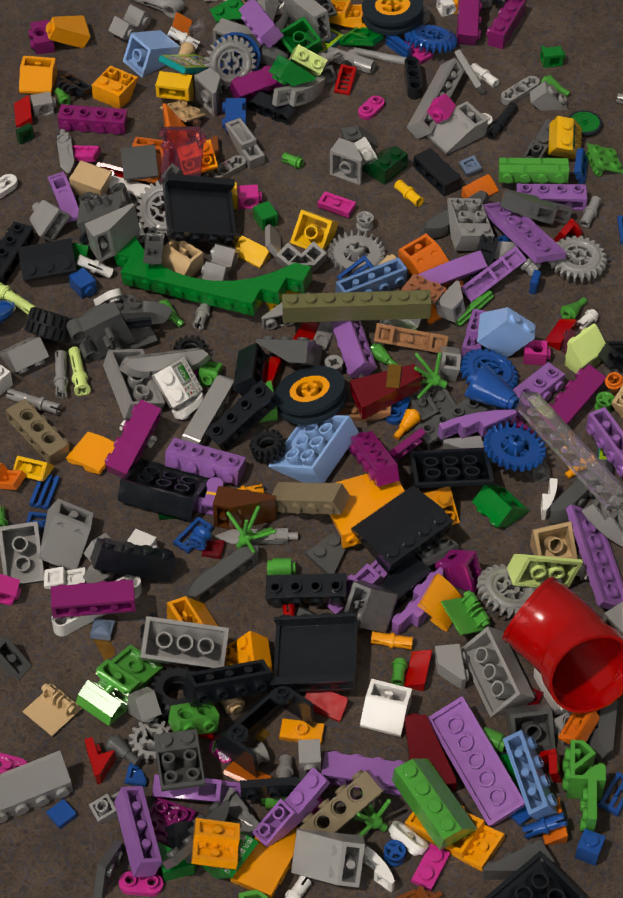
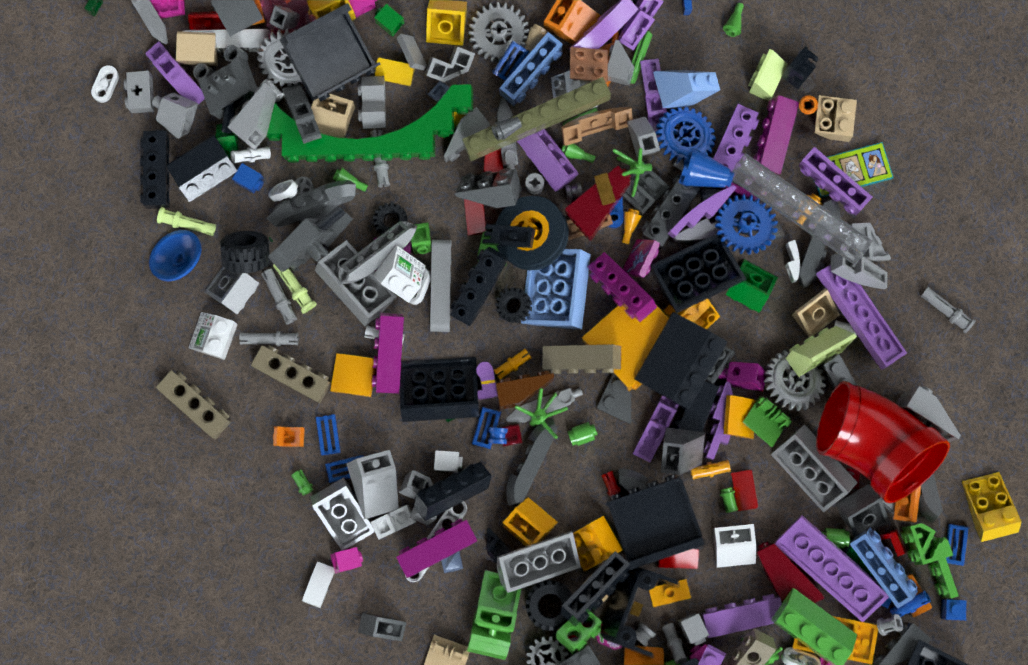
camera: 20 degrees left, 30 degrees up
yellow slope [13,456,55,482] -> none
pearl gold window [93,639,115,660] -> none
light grey slope [127,687,161,723] -> none
medium lavender brick [165,438,246,486] -> none
black brick [233,343,267,397] -> none
black brick [265,573,349,607] -> none
light grey slope [434,644,469,689] -> none
dark pink brick [523,340,551,366] -> none
red slope [545,319,577,351] -> none
clear pink pin [561,329,577,354] -> none
white pin [576,309,598,330] -> none
bright green wheel [594,391,614,413] -> none
none -> light grey brick [124,71,154,113]
none -> black hinge [482,224,535,248]
none -> dark grey cone [491,117,522,141]
none -> light grey bush [877,614,903,636]

